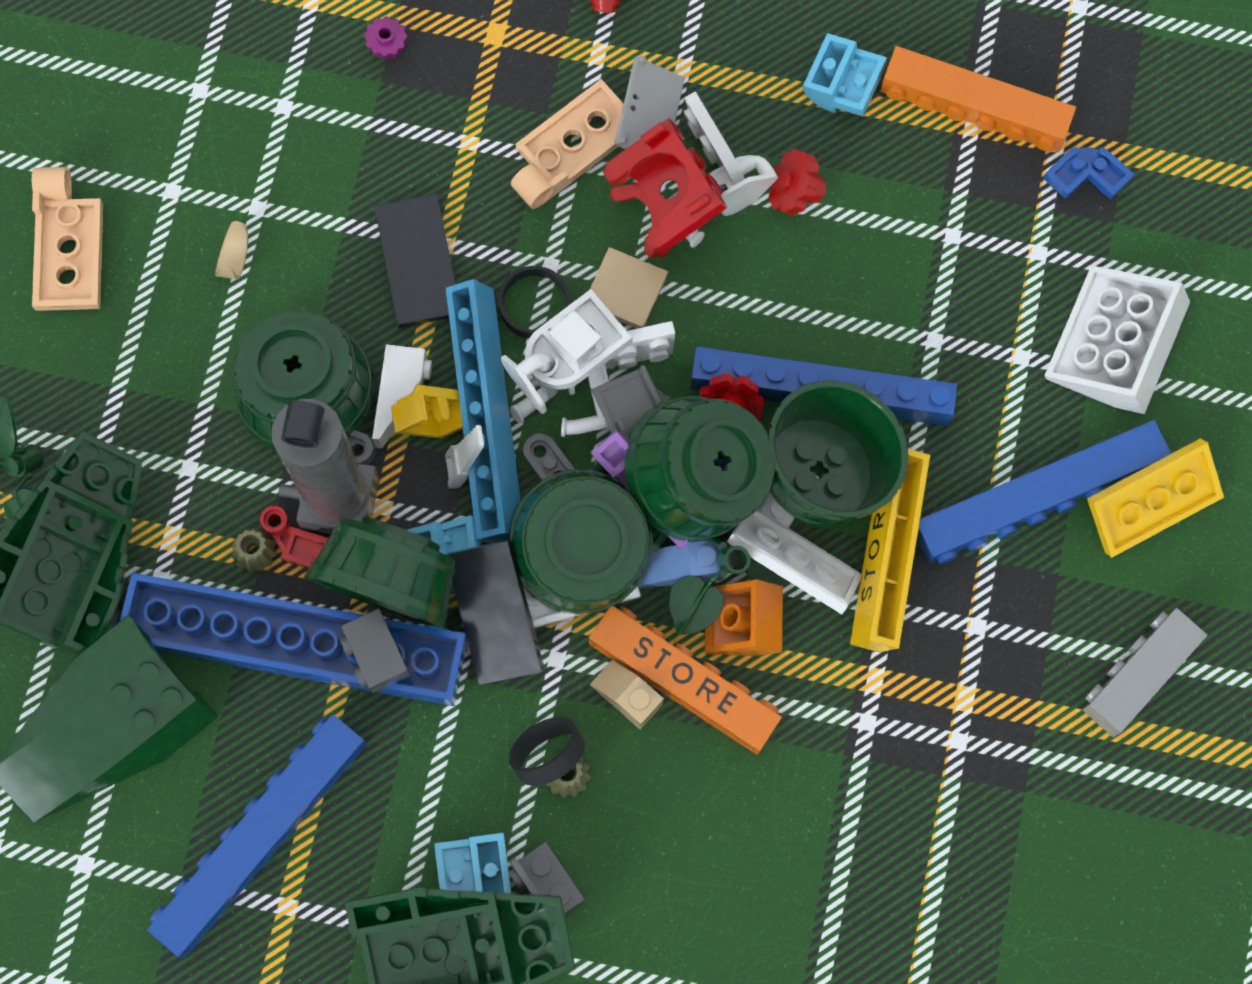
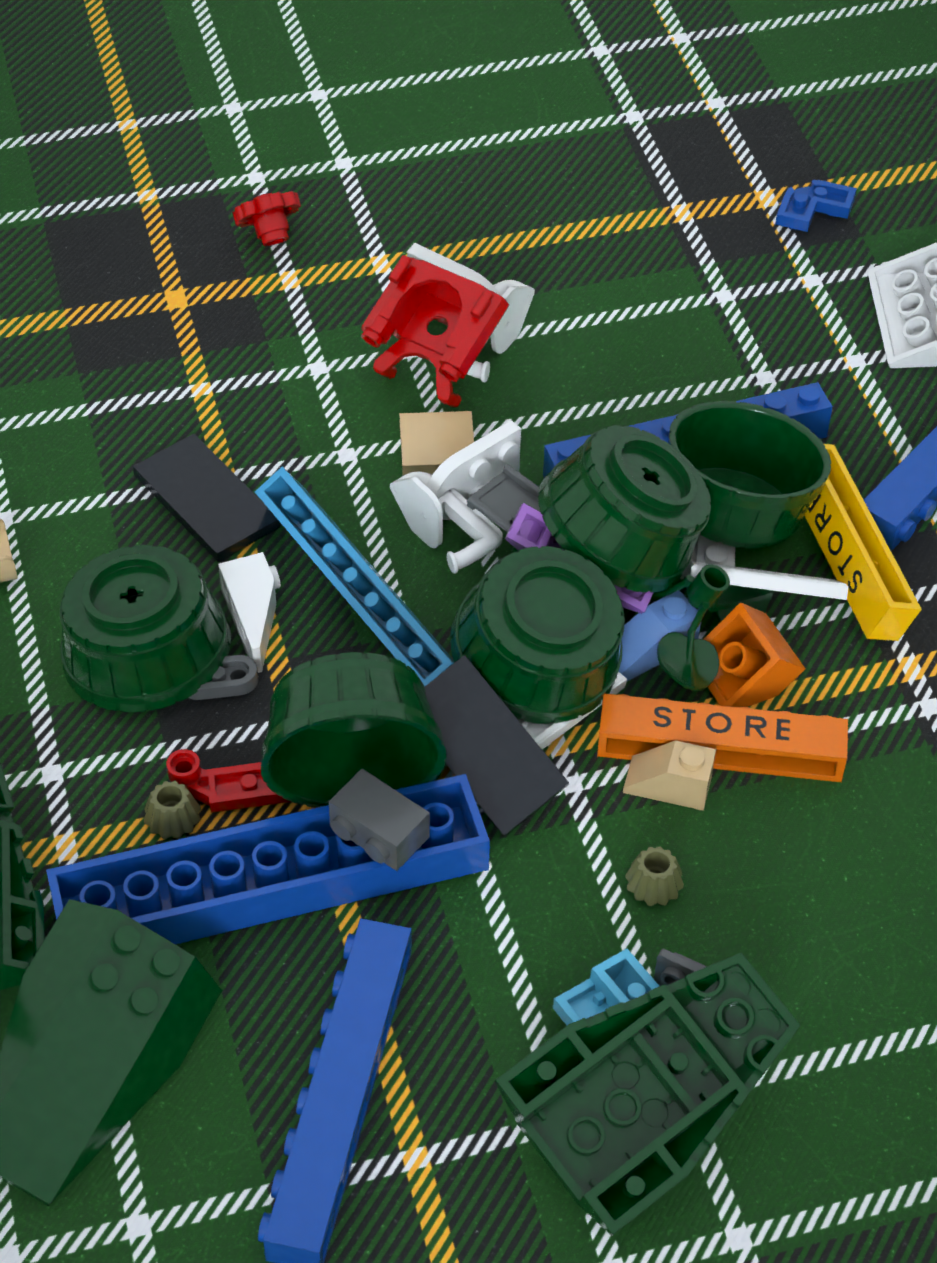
camera: 25 degrees left, 25 degrees down
dark grey piece [272,399,380,536] -> none
magenta piece [364,16,408,61] -> none
yellow window [390,384,463,438] -> none
white piece [445,425,484,489] -> none
black tyre [499,266,570,339] -> none
white plate [501,289,633,423] -> none
black tyre [509,717,585,786] -> none
light nougat hinge [511,79,623,209] -> none
dark grey plate [523,434,574,480] -> none
white brick [549,310,604,371] -> none
light grey door [614,56,685,149] -> none
red plant [768,149,826,216] -> none
medium azure brick [803,33,887,116] -> none
orange brick [880,46,1076,153] -> none

